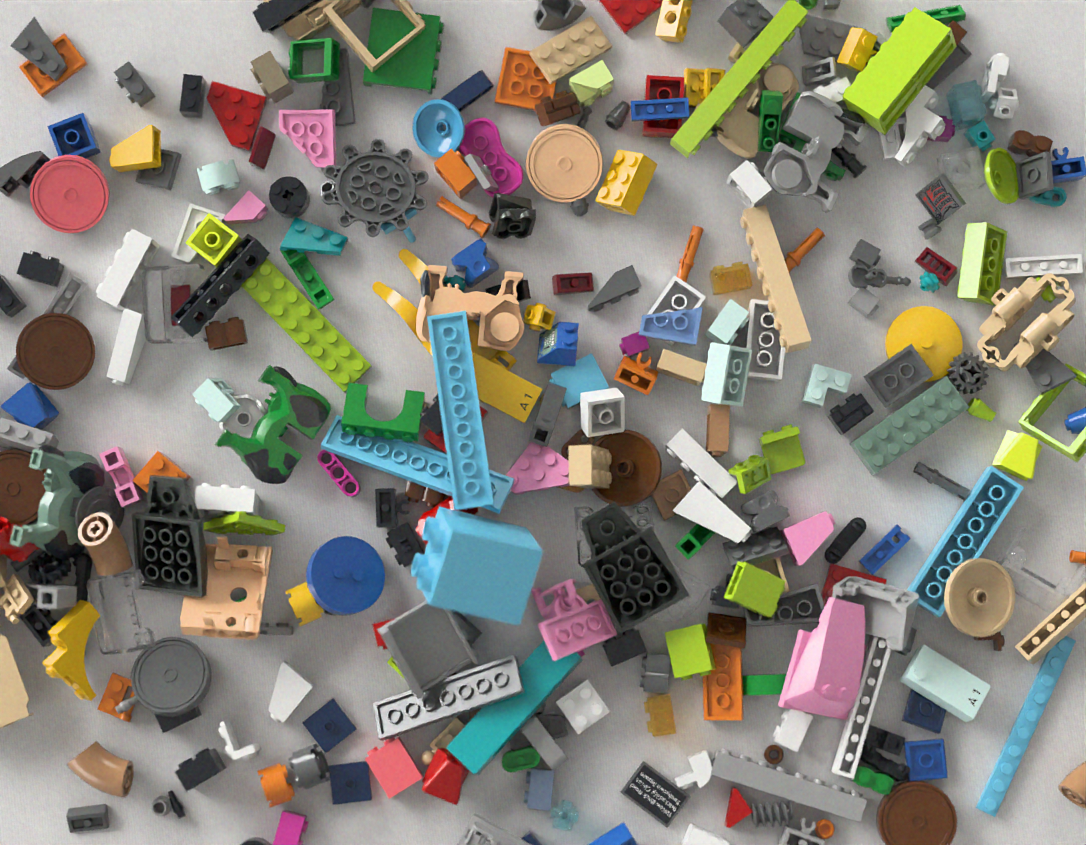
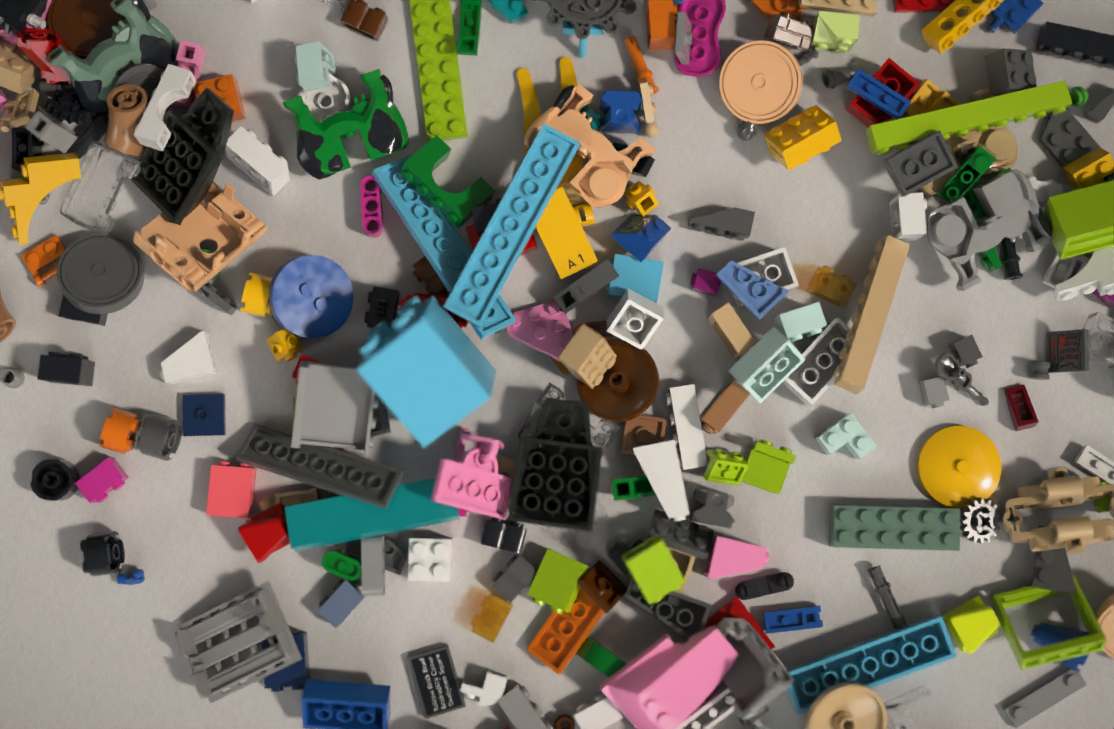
camera: 35 degrees right, 0 degrees up
light grey piece [115,696,139,714] -> none
black piece [168,790,186,819] -> none
lime plate [203,511,285,536] -> none
white bracket [219,720,261,761] -> none
dark blue plate [329,761,372,805] -> none
black brick [375,488,410,528] -> none
pearl dark grey piece [489,193,536,239] -> none
clear light blue brick [550,800,579,831] -> none
dark red slope [552,272,594,295] -> none
orange brick [614,352,658,395] -> none
orange pin [676,225,704,283] -> none
orange pin [784,228,825,273] -> none
light grey slope [802,57,837,85] -> none
black brick [828,393,874,435] -> none
dark grey plate [864,343,934,408] -> none
teal plant [919,272,940,293] -> none
lime slope [957,222,1007,306] -> none
lime cone [966,397,996,422] -> none
none -> white arch [134,64,197,151]
none -> yellow brick [267,330,303,362]
none -> tan plate [637,77,659,137]
none -> dark grey tile [884,130,958,197]

